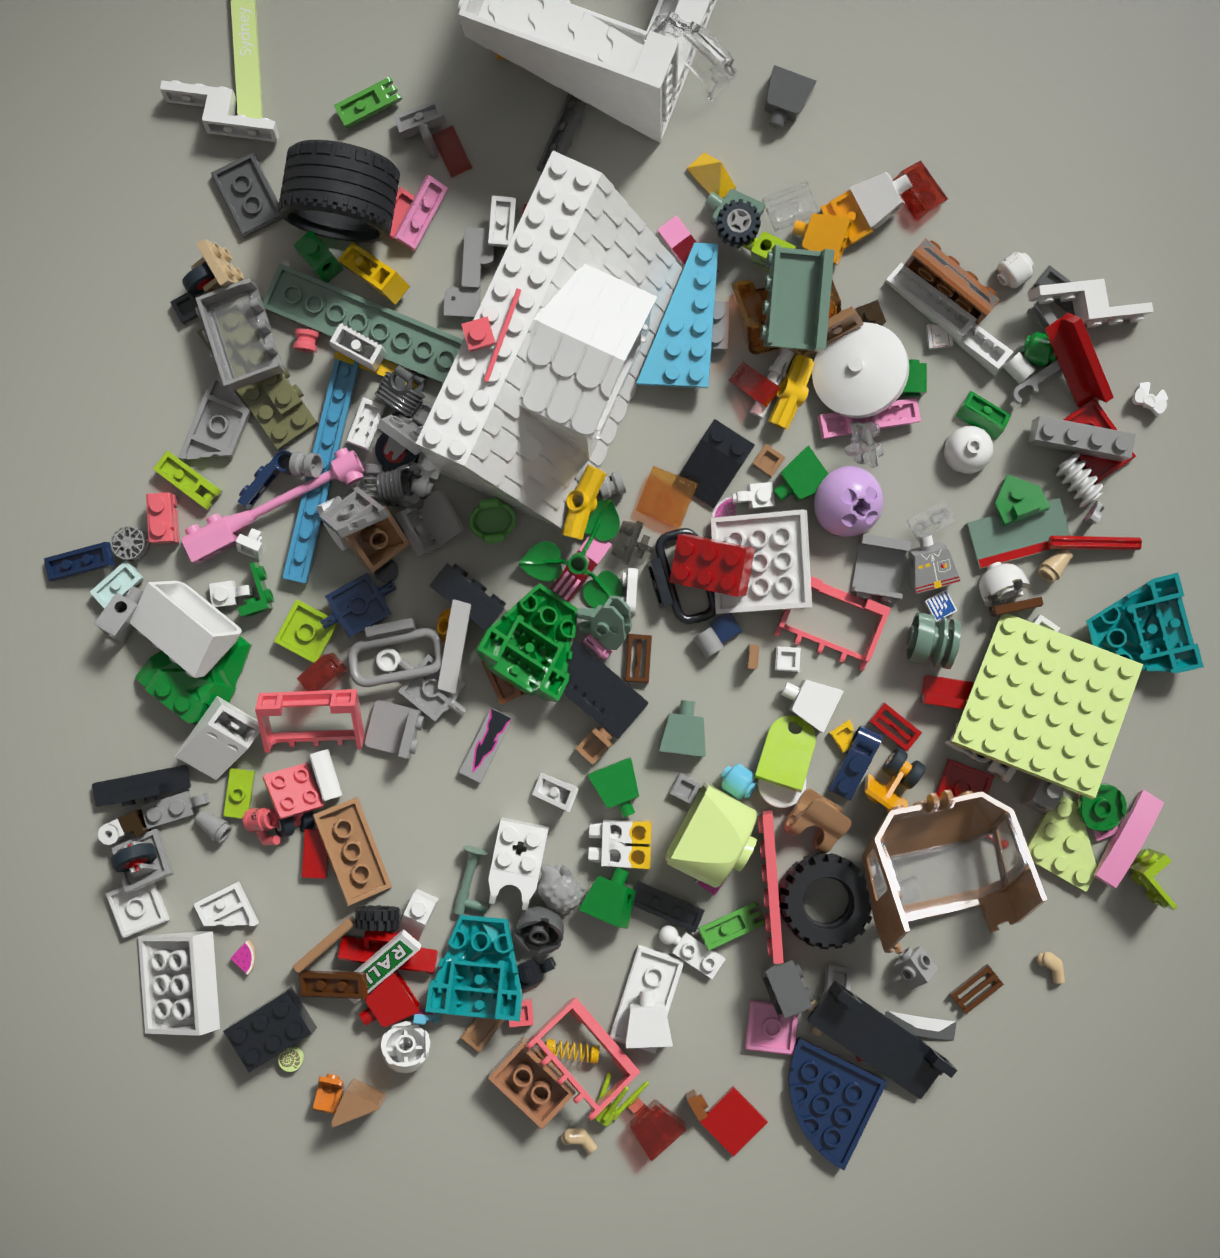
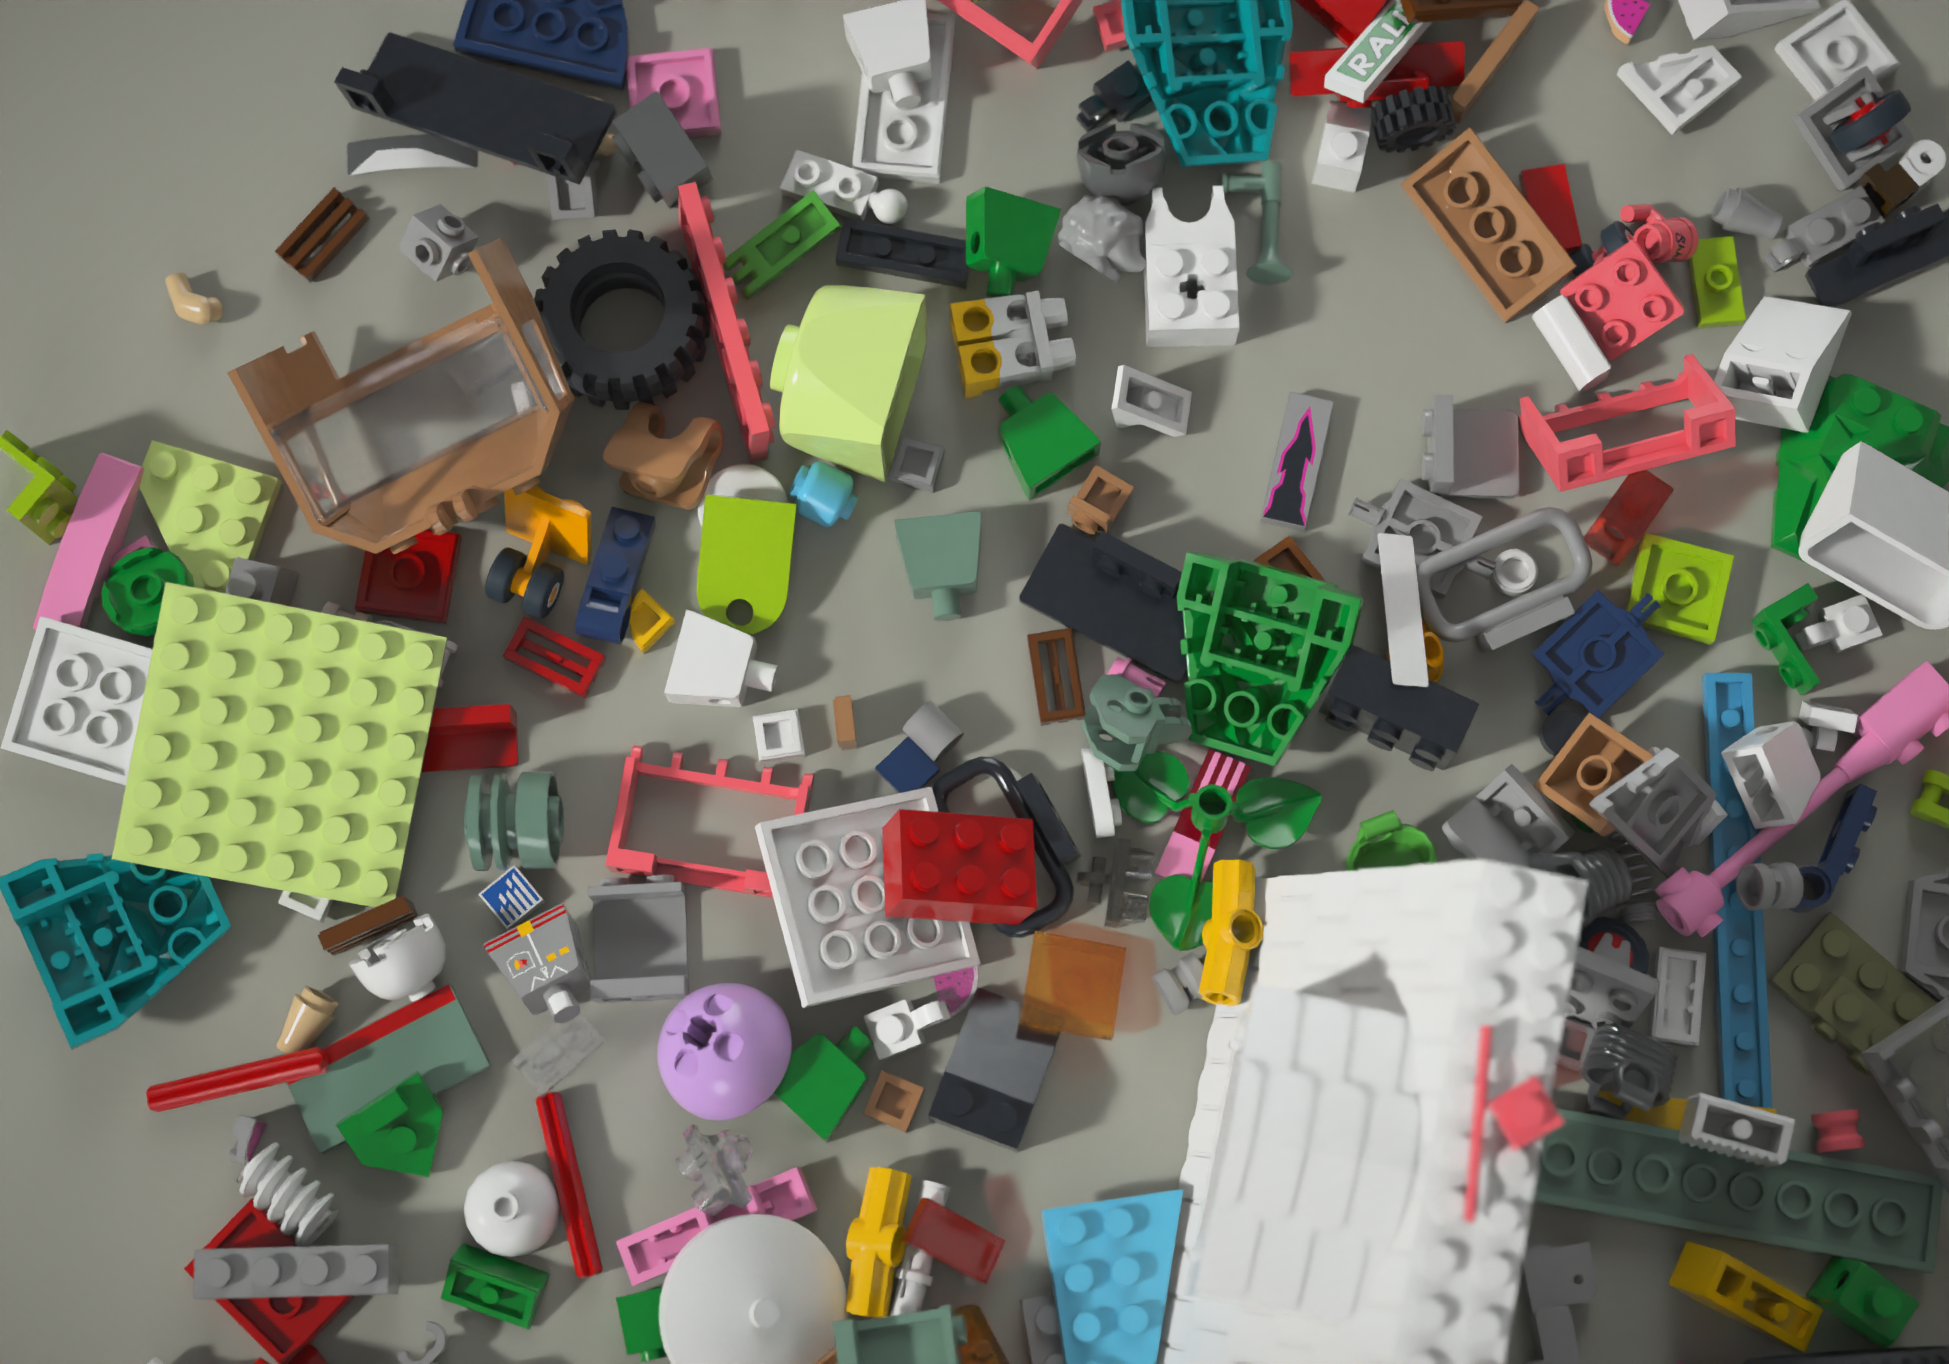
camera: 165 degrees right, 10 degrees down
none -> white plate [1,616,153,786]
none -> red axle [535,1092,603,1278]
none -> white torso [1722,721,1820,829]

